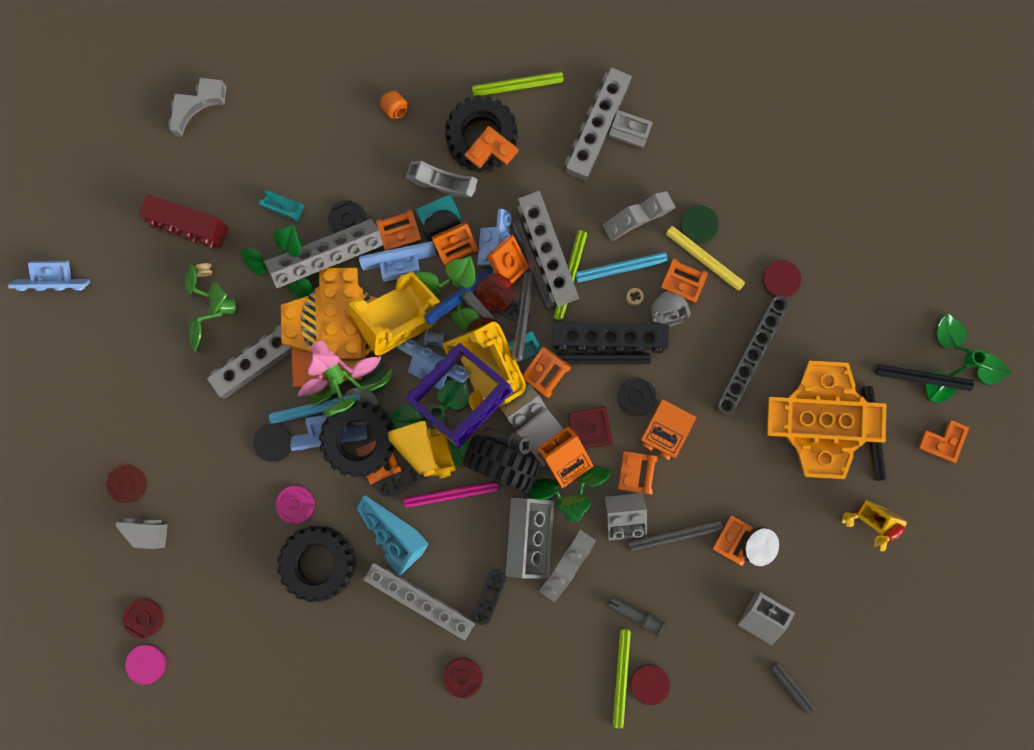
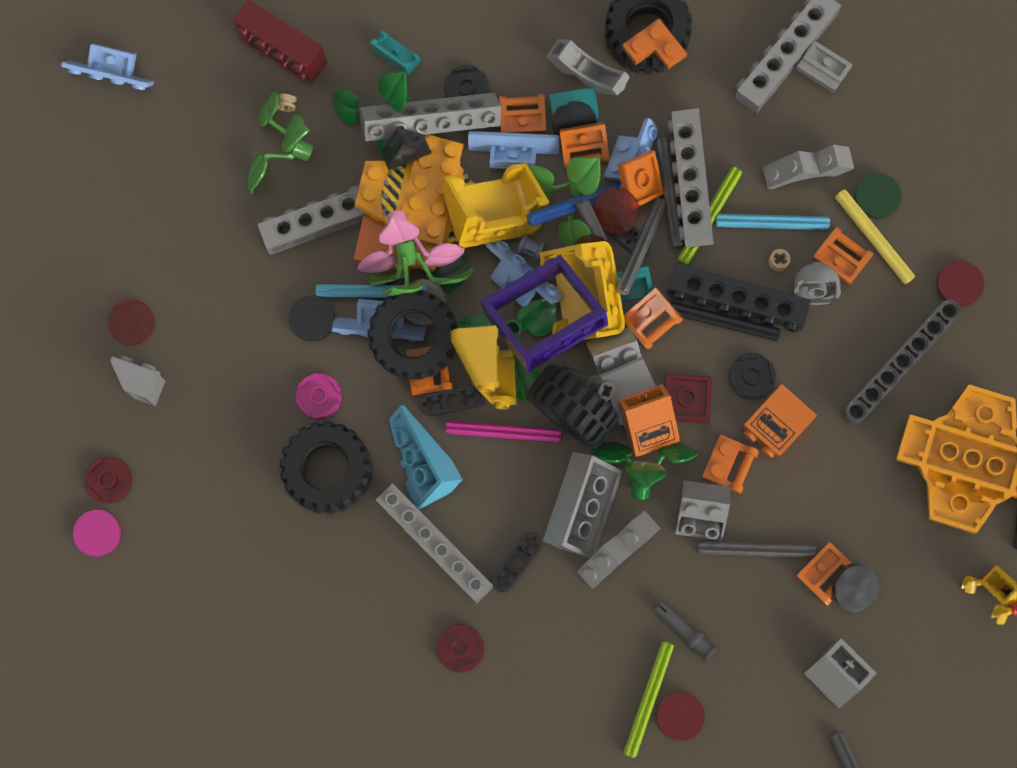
camera: 20 degrees right, 5 degrees down
none -> black slope [381,128,431,170]

